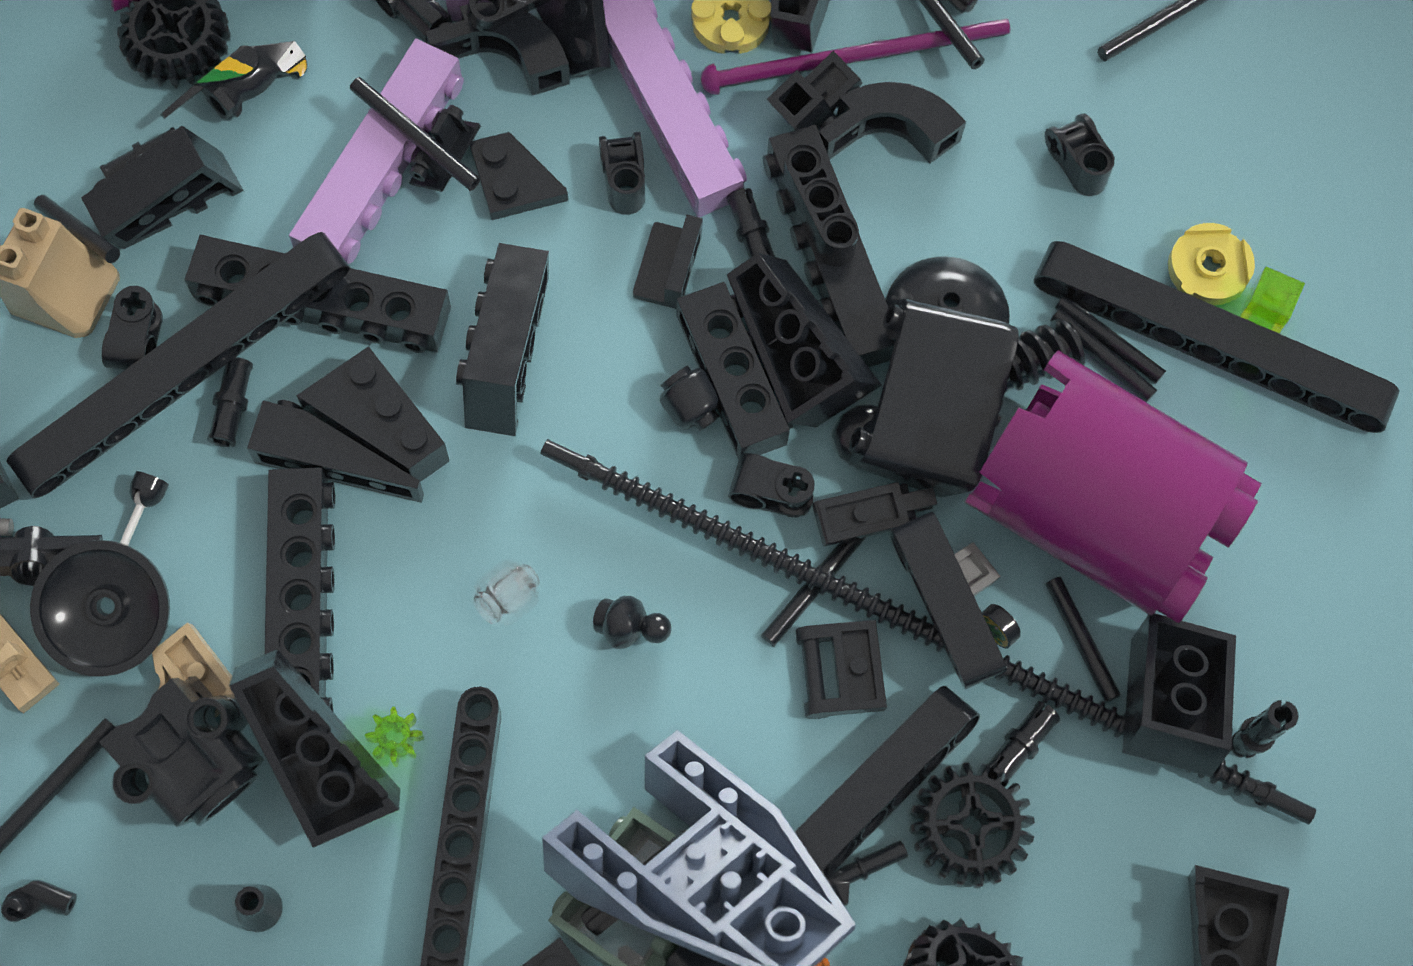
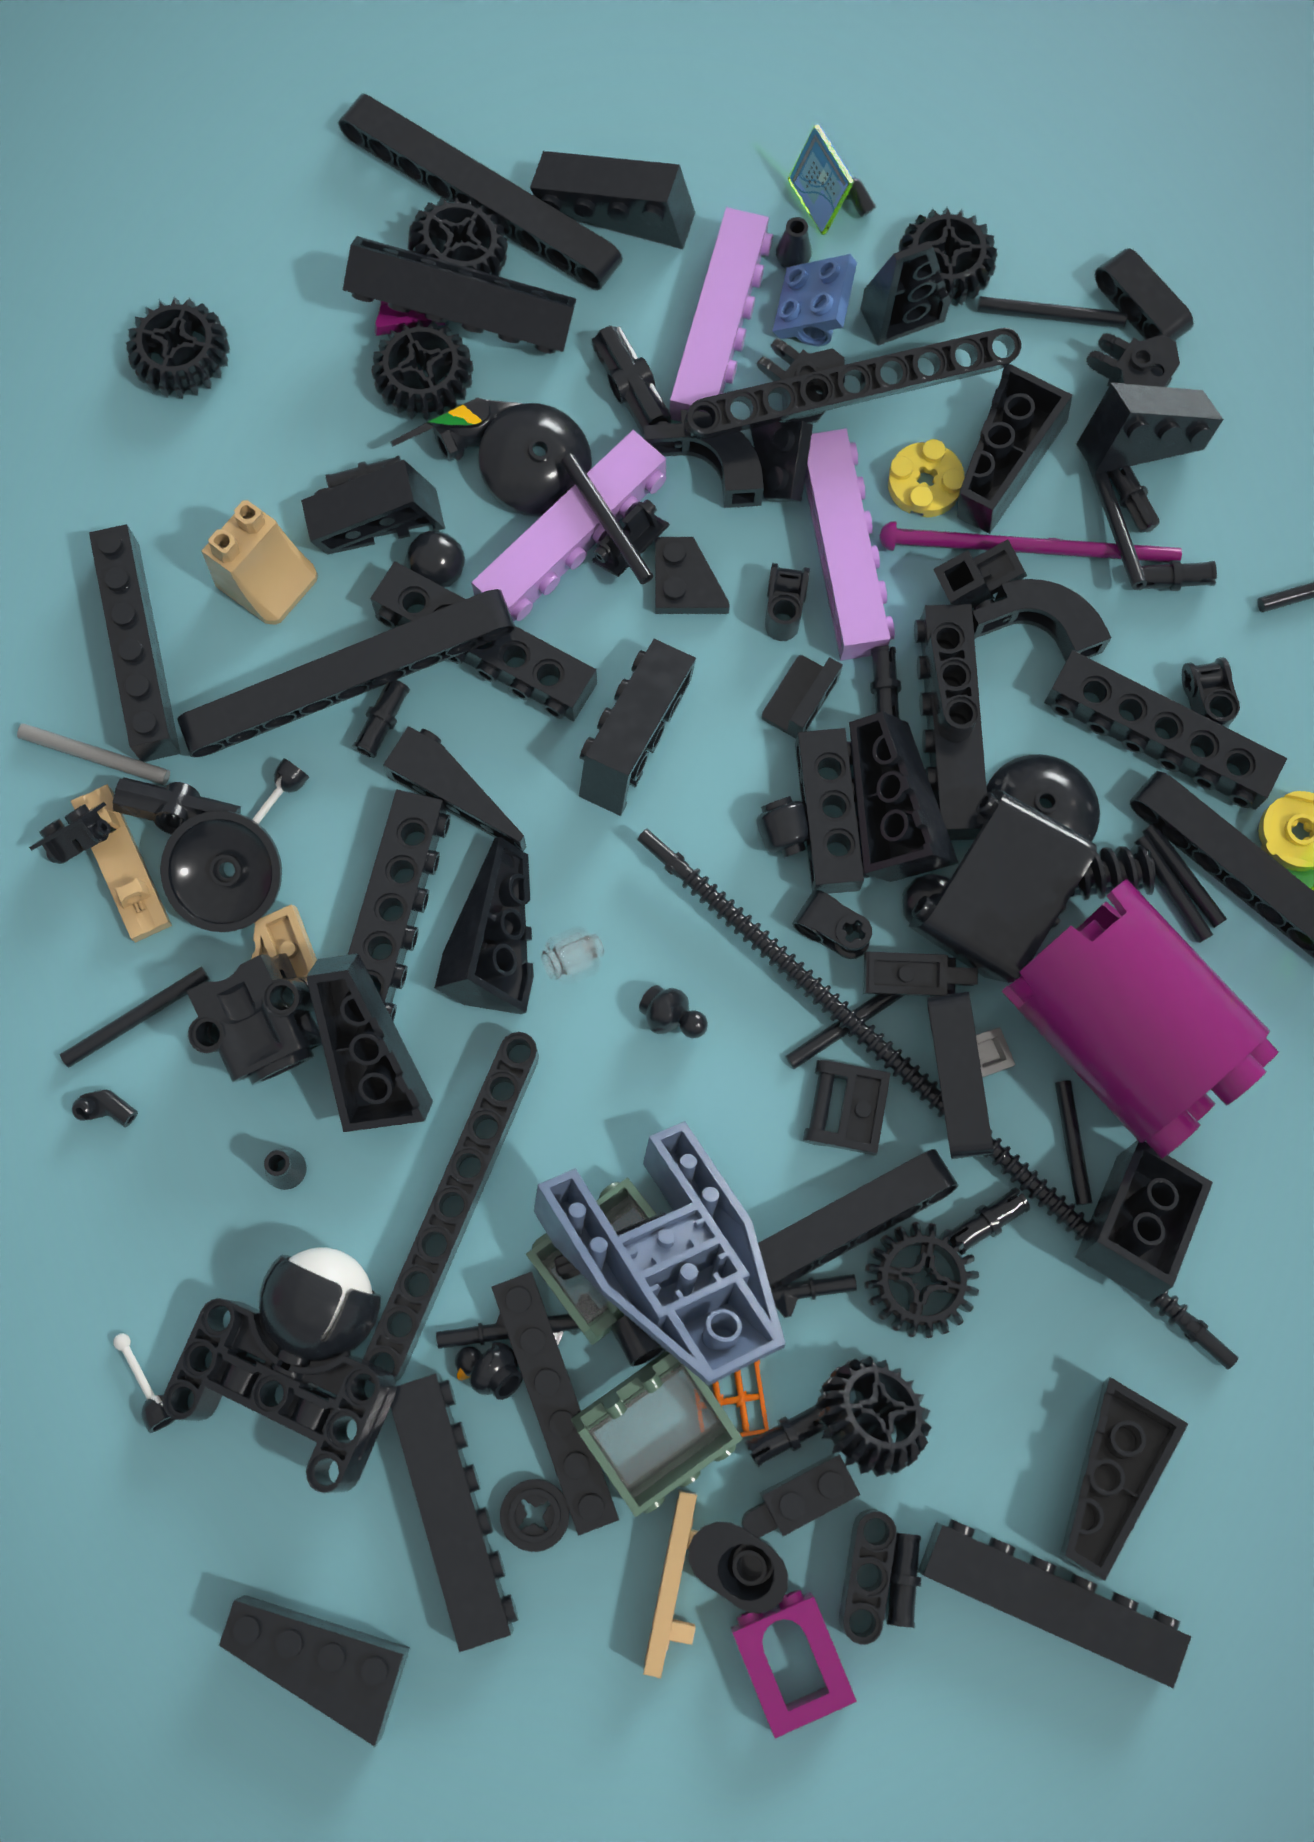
camera: 20 degrees right, 5 degrees up
black bar [34,195,120,263] -> none
black piece [101,286,163,370] -> none
black wedge [296,346,450,482] -> none
clear neon green gear [365,706,424,767] -> none
black tile [982,604,1021,649] -> none
black pin [1232,700,1299,759] -> none
none -> black hair [404,531,465,587]
none -> black wedge [434,836,534,1014]
none -> black dish [478,403,592,516]
none -> black brick [1044,650,1287,810]
none -> black pin [1138,560,1217,591]

